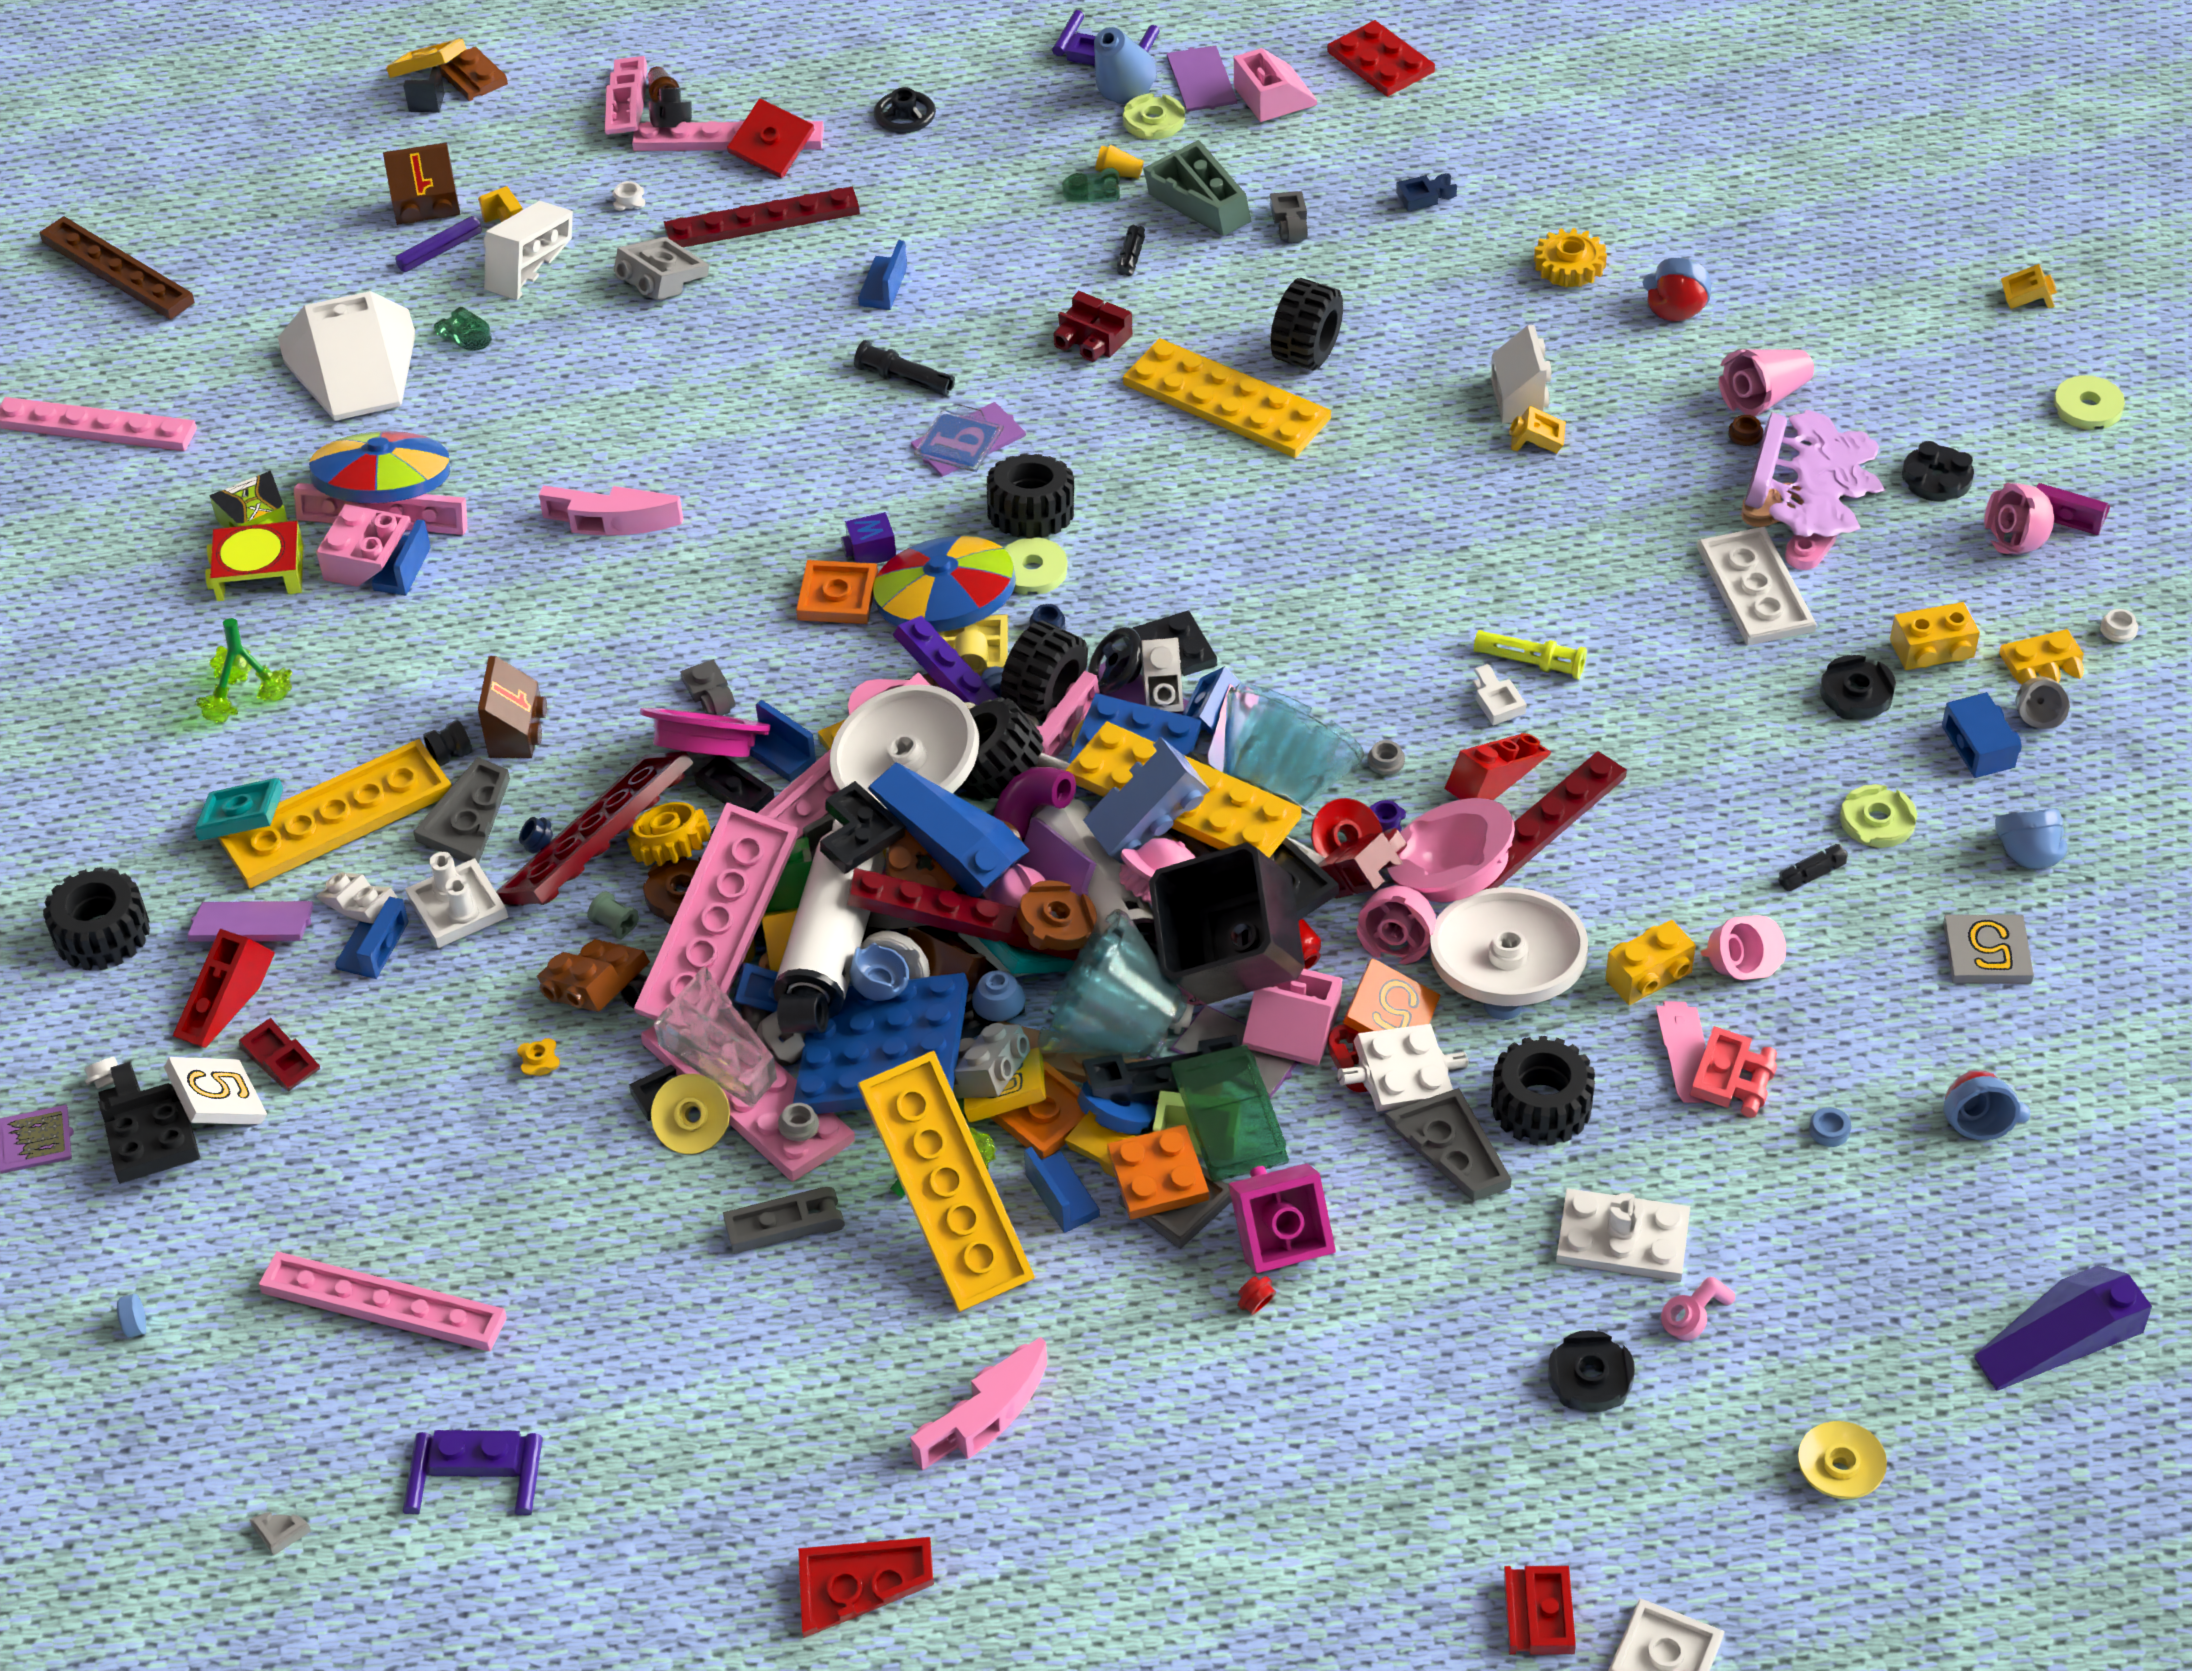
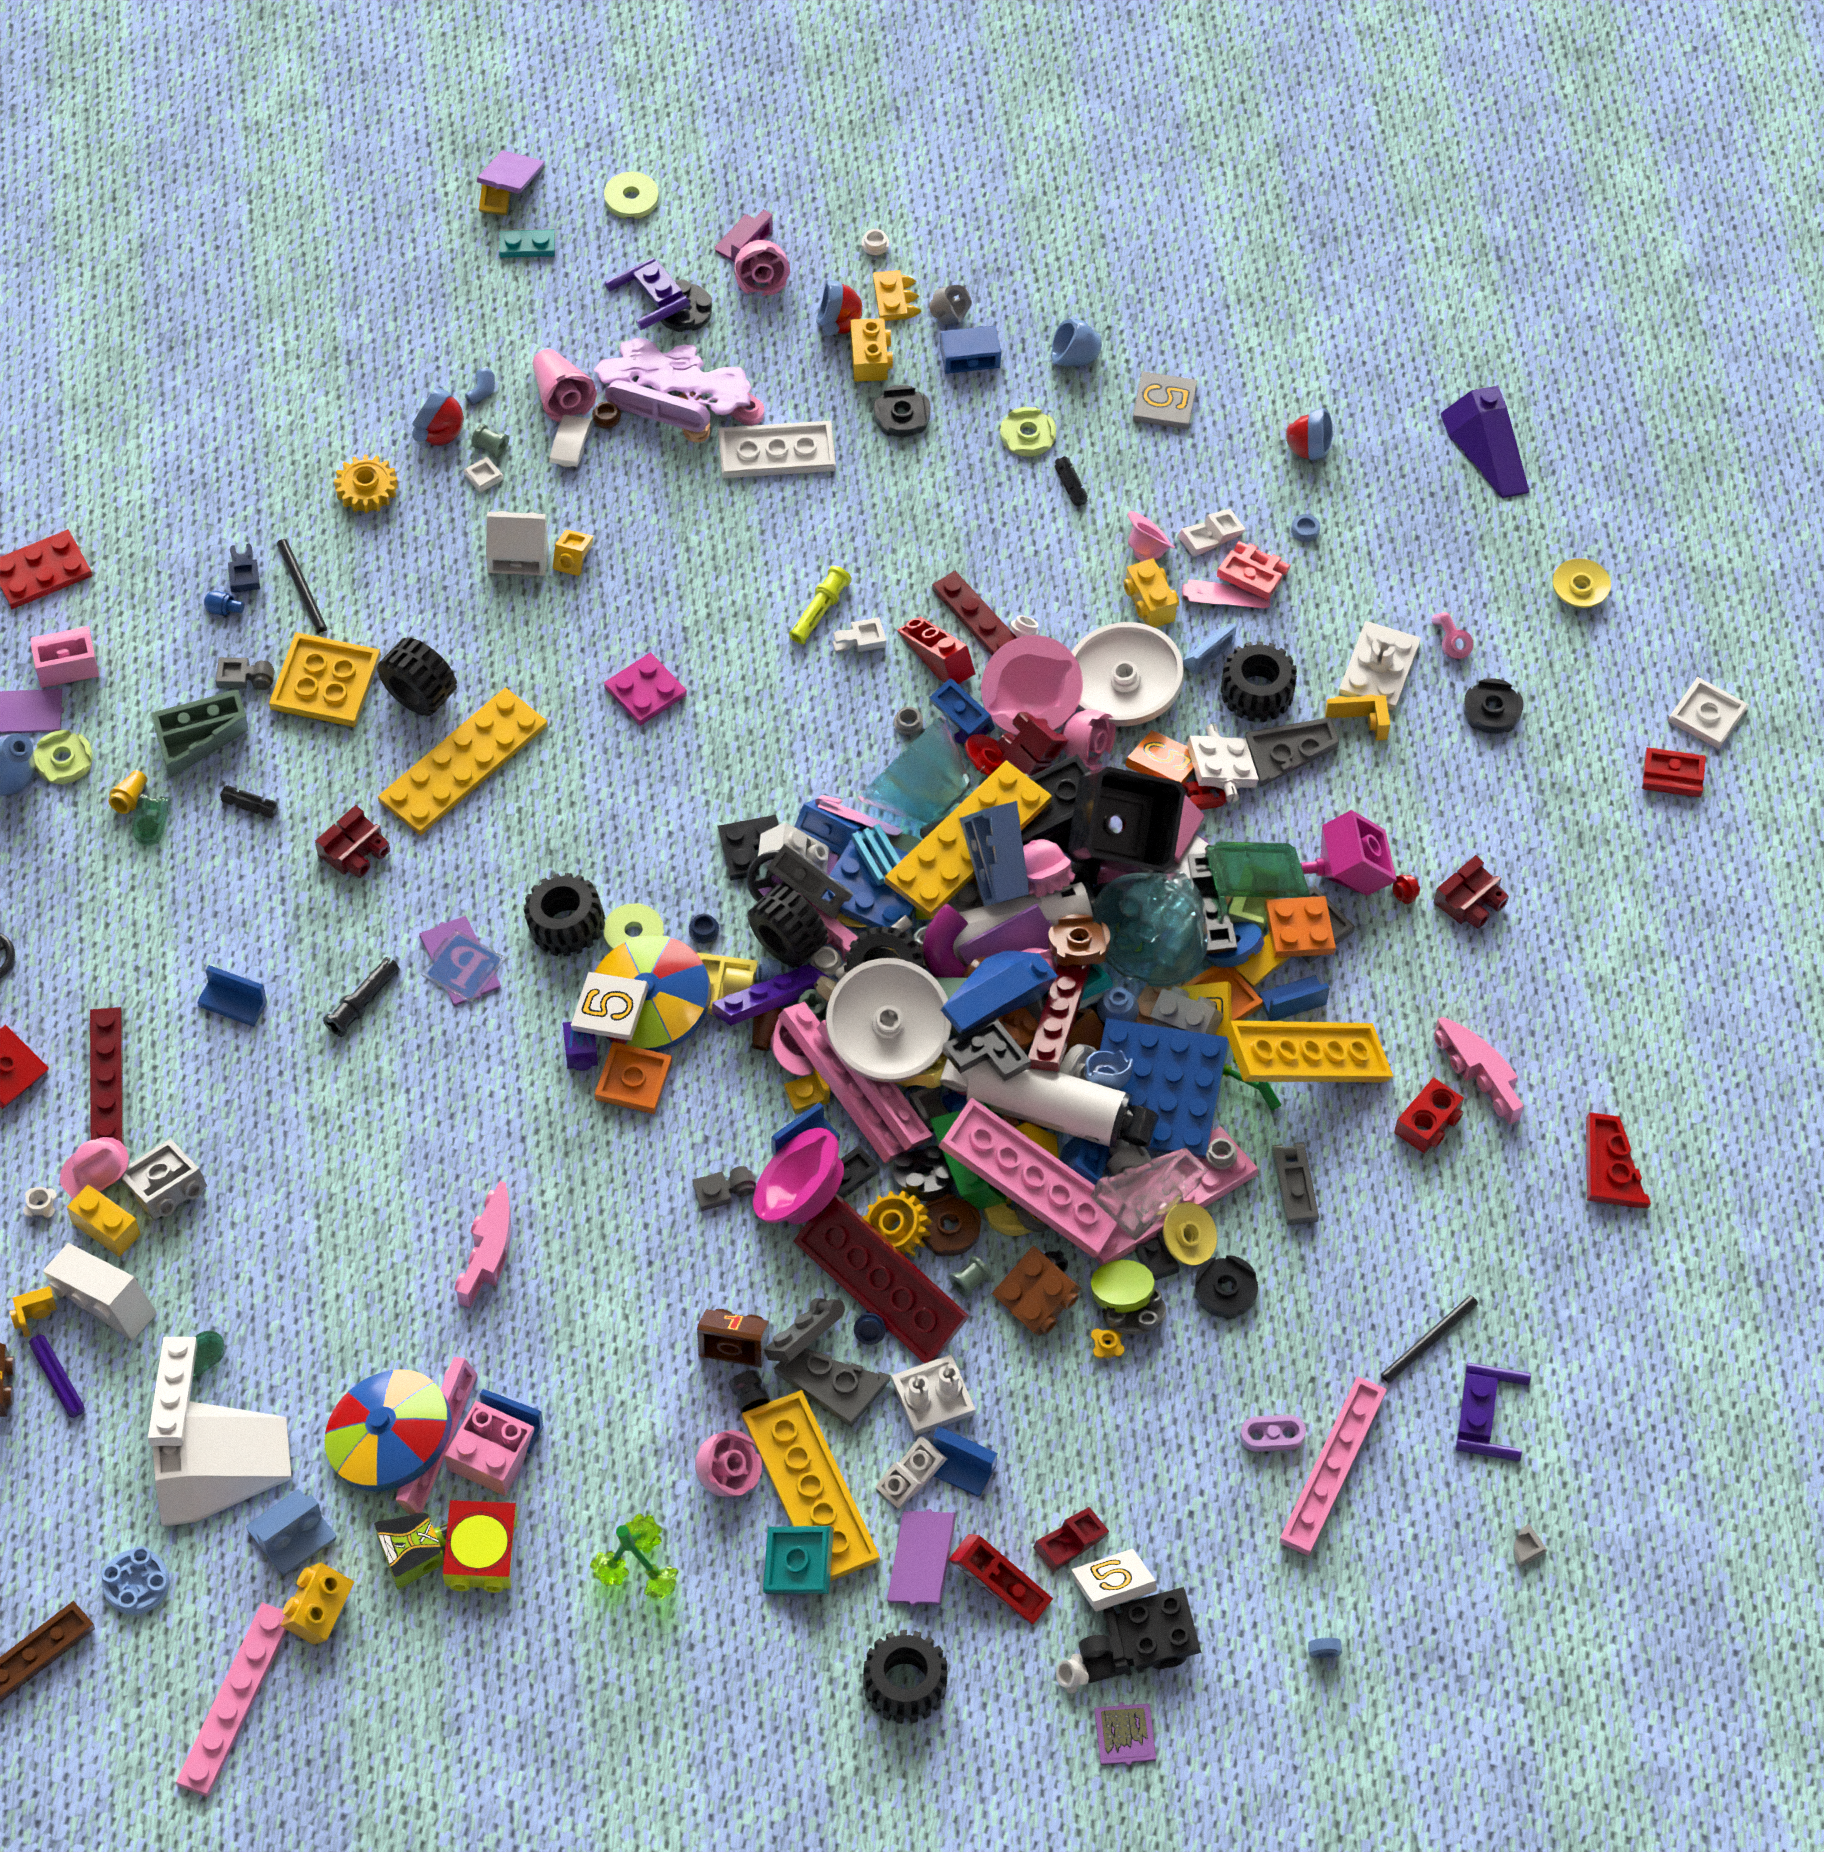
camera: 85 degrees left, 10 degrees up
none -> bright pink piece [60,1137,129,1199]
none -> yellow piece [67,1184,141,1257]
none -> light blue tile [101,1546,170,1615]
none -> white plate [148,1337,197,1446]
none -> blue cylinder [204,591,245,616]
none -> medium blue bracket [246,1489,337,1576]
none -> yellow plate [269,632,381,727]
none -> black piece [277,539,327,633]
none -> yellow brick [280,1562,354,1645]
none -> white tile [463,457,504,493]
none -> medium blue arm [465,368,495,406]
none -> sand green bush [471,423,509,458]
none -> piece [477,150,545,194]
none -> teal plate [499,229,555,258]
none -> white slope [549,415,592,467]
none -> white tile [571,972,649,1041]
none -> dark purple plate [604,257,690,330]
none -> dark pink plate [604,652,687,726]
none -> bright pink cylinder [695,1430,762,1497]
none -> dark grey plate [763,1298,845,1362]
none -> dark grey plate [767,843,853,919]
none -> piece [816,280,863,336]
none -> medium azure tile [851,824,901,886]
none -> blue panel [929,678,995,737]
none -> white plate [1010,615,1039,638]
none -> lime tile [1091,1260,1155,1313]
none -> dark grey dish [1102,1289,1166,1335]
none -> white slope [1178,509,1245,557]
none -> light blue slope [1182,623,1237,674]
none -> black plate [1194,1255,1258,1319]
none -> lavender plate [1240,1415,1306,1452]
none -> yellow bracket [1324,694,1390,741]
none -> black piece [1380,1295,1478,1384]
none -> red brick [1394,1077,1464,1154]
none -> dark red hips [1433,855,1509,929]

